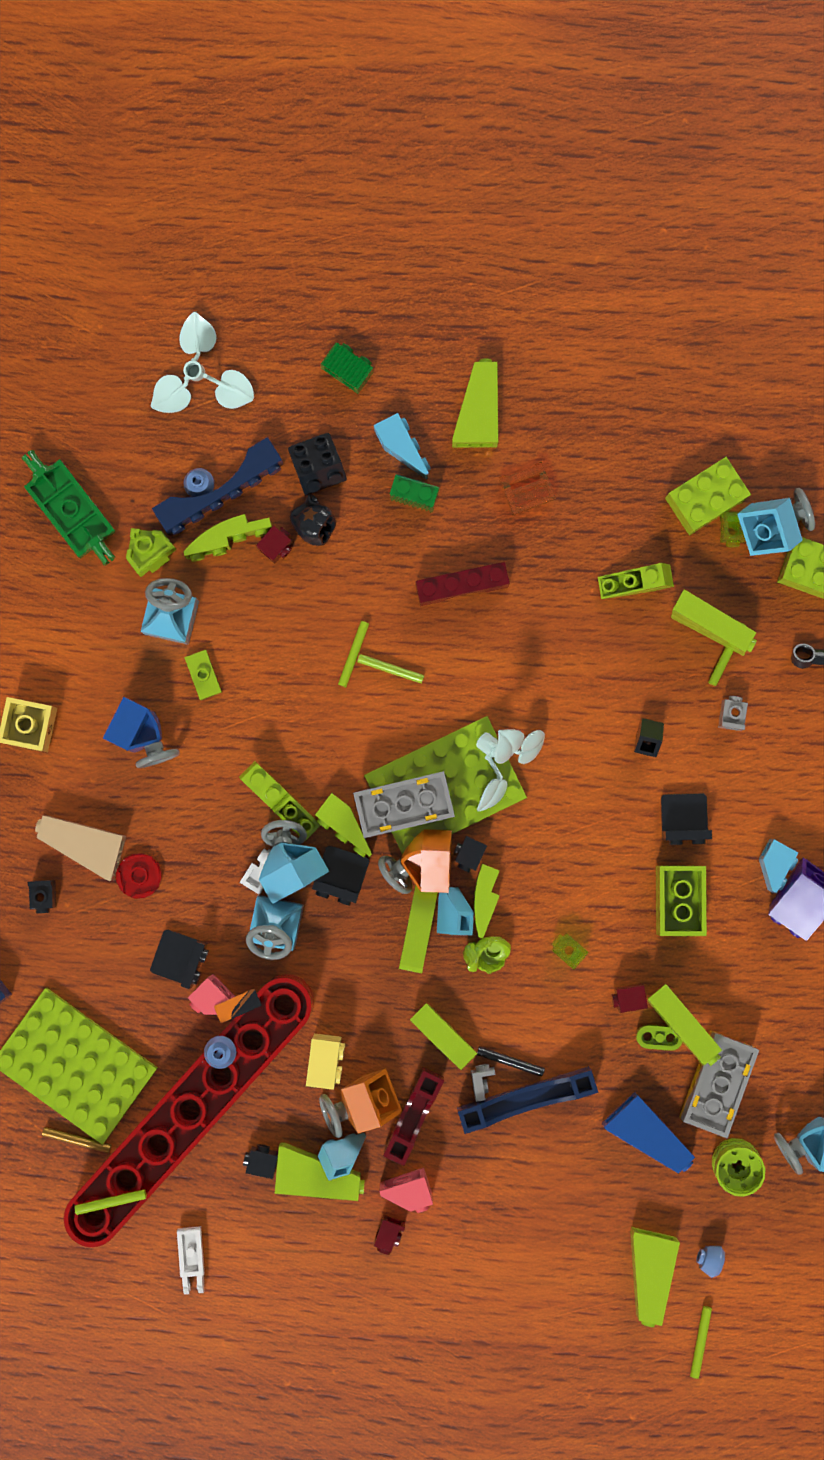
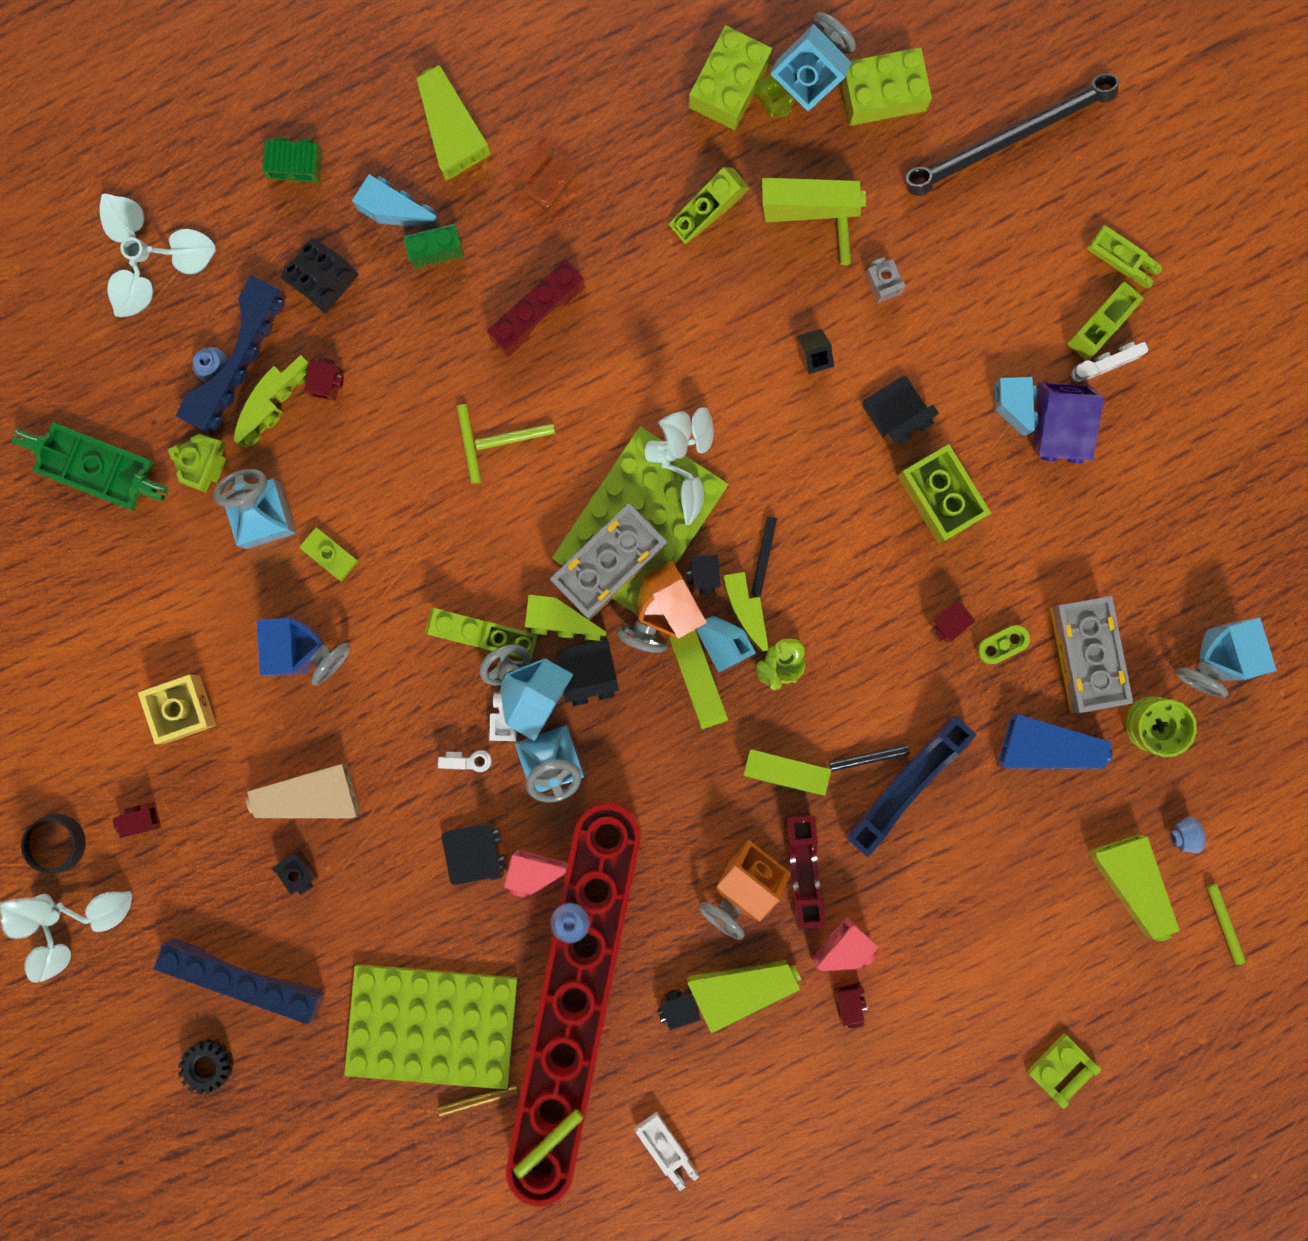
camera: 30 degrees left, 0 degrees up
red tile [116,853,162,899] -> none
sticker [214,989,261,1023] -> none
black piece [290,494,336,546] -> none
light yellow brick [306,1033,345,1090] -> none
medium azure slope [318,1133,366,1181] -> none
light grey bracket [471,1064,495,1101] -> none
clear neon green brick [551,933,589,969] -> none
lime slope [647,984,722,1066] -> none
none -> white plate [438,750,492,772]
none -> black bar [751,517,777,597]
none -> lime plate [1026,1033,1102,1109]

